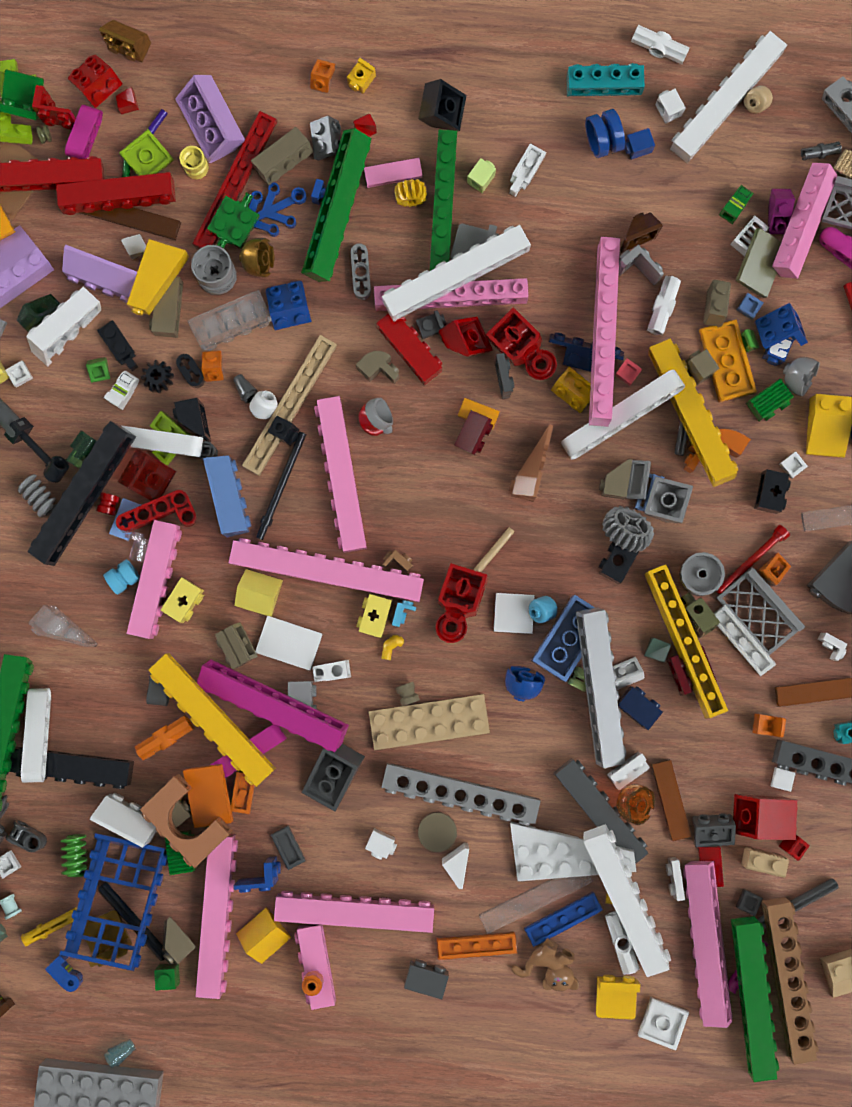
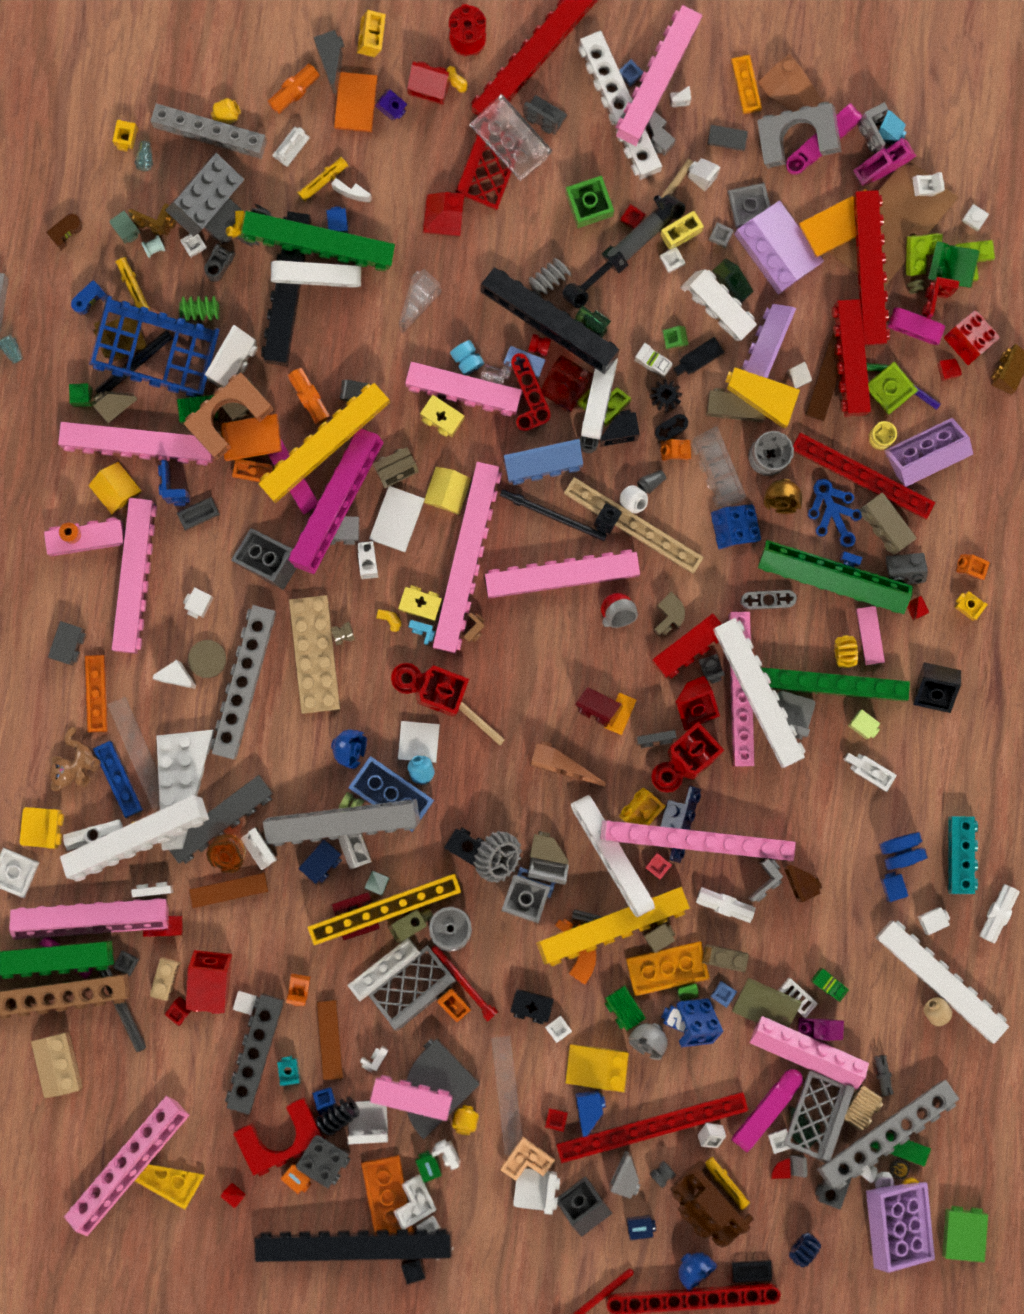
camera: 85 degrees right, 0 degrees up
green plate [207,192,260,249] -> none
dark grey bracket [692,813,736,847] -> none

